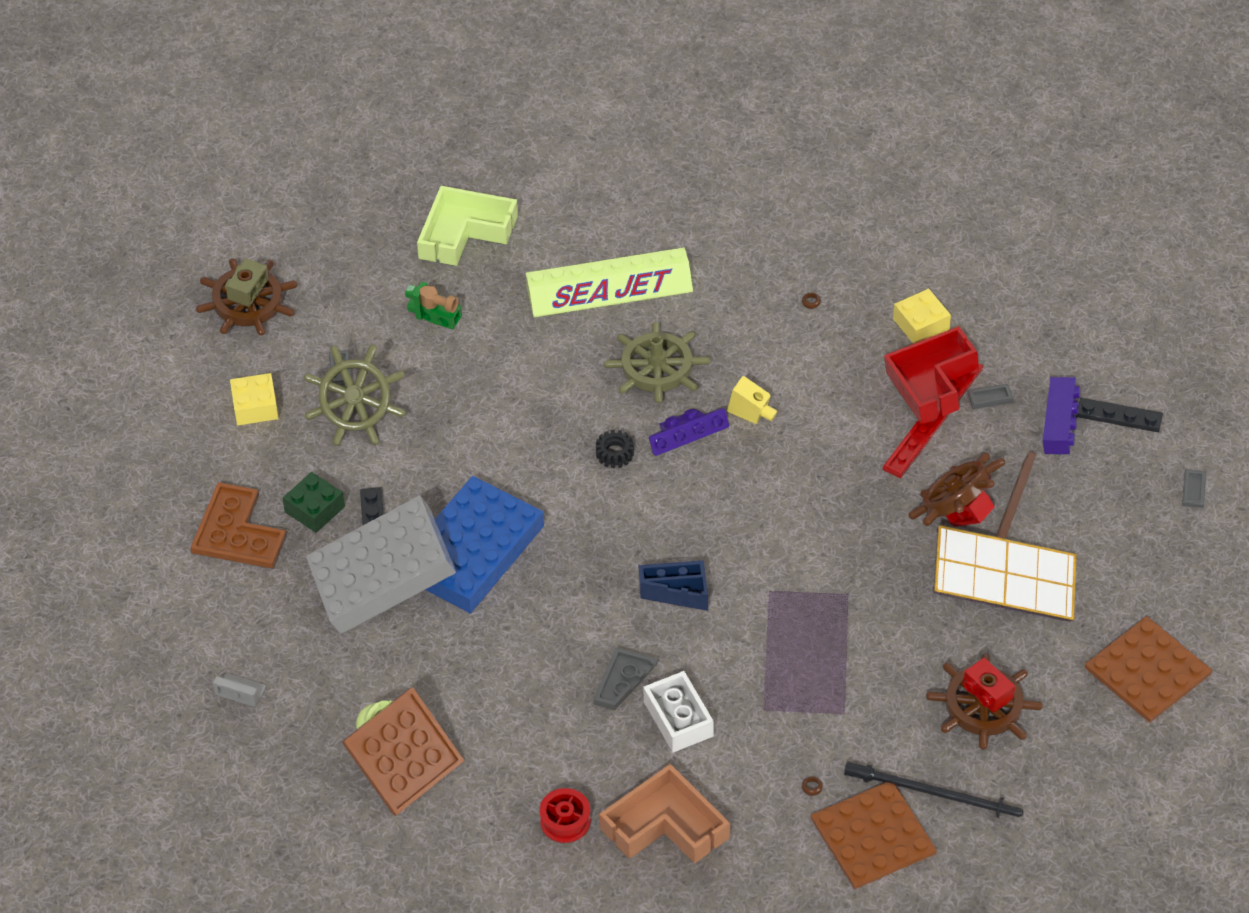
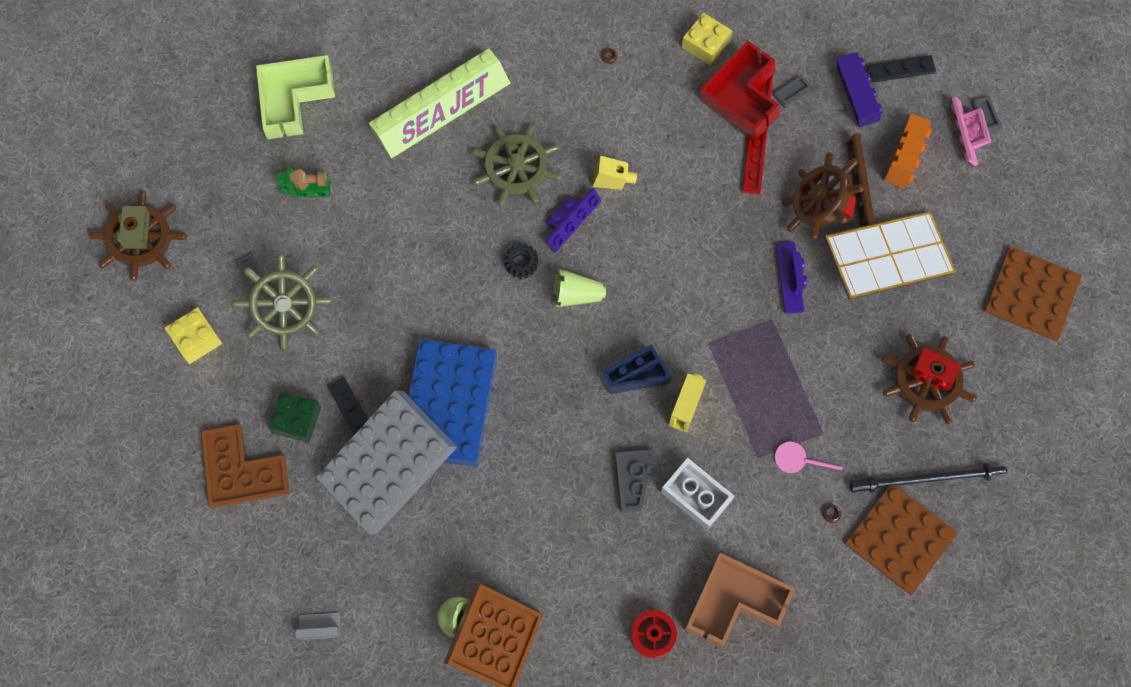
camera: 25 degrees left, 20 degrees up
none -> yellowish green cone [553,269,606,307]
none -> light yellow brick [669,373,706,433]
none -> bright pink piece [775,442,843,473]
none -> dark purple bracket [776,242,807,314]
none -> orange wedge [884,113,932,189]
none -> bright pink bracket [951,96,991,166]

